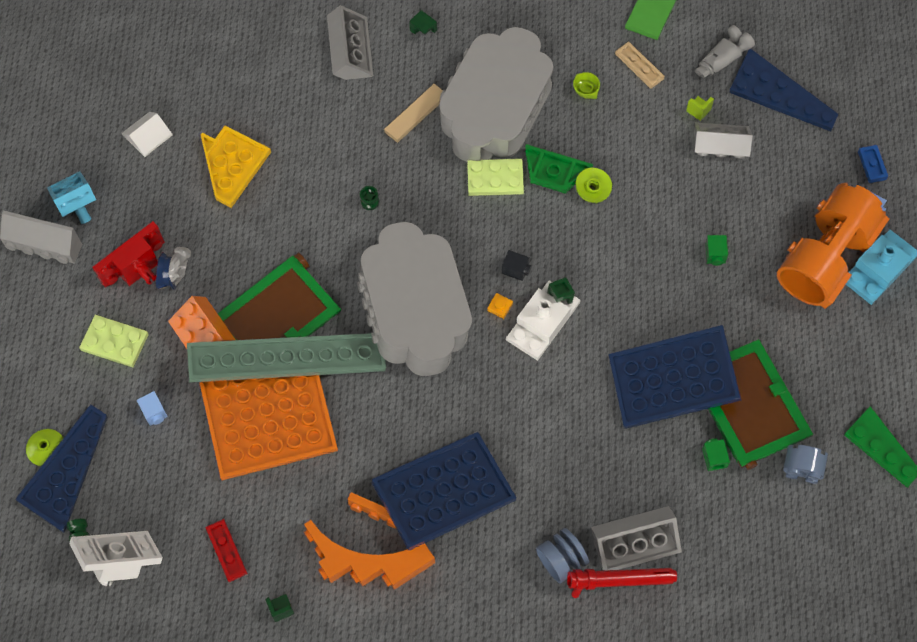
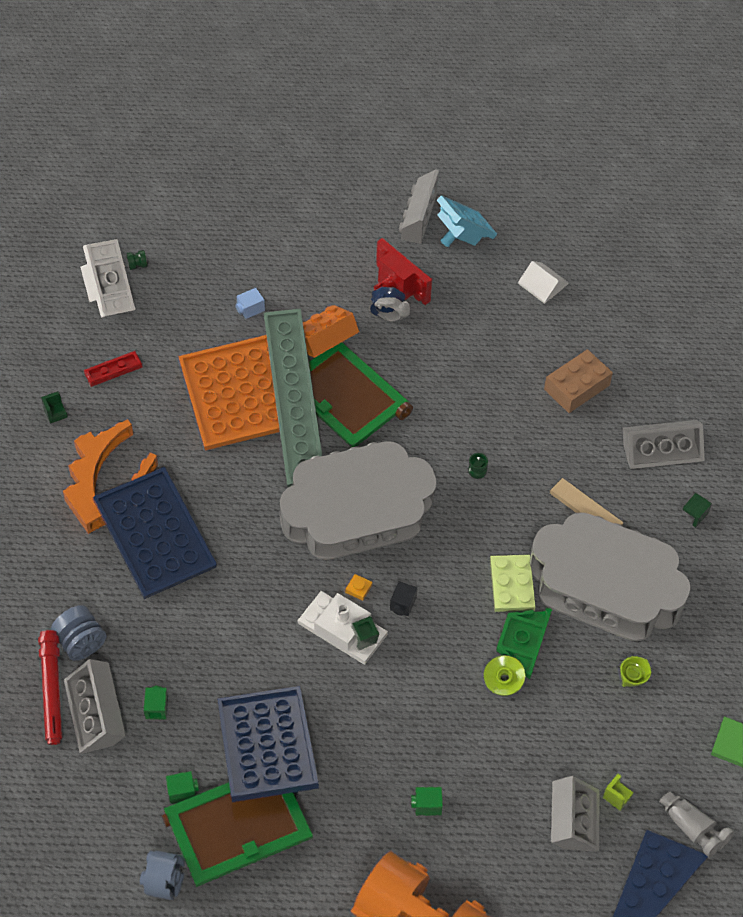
camera: 85 degrees right, 10 degrees down
dark blue wing [15,404,107,533] -> none
lime dish [26,429,63,466] -> none
yellowish green plate [79,315,149,367] -> none
yellow wing [201,126,271,208] -> none
tan tile [615,42,665,89] -> none
none -> green brick [144,686,168,720]
none -> medium nougat brick [544,349,613,413]

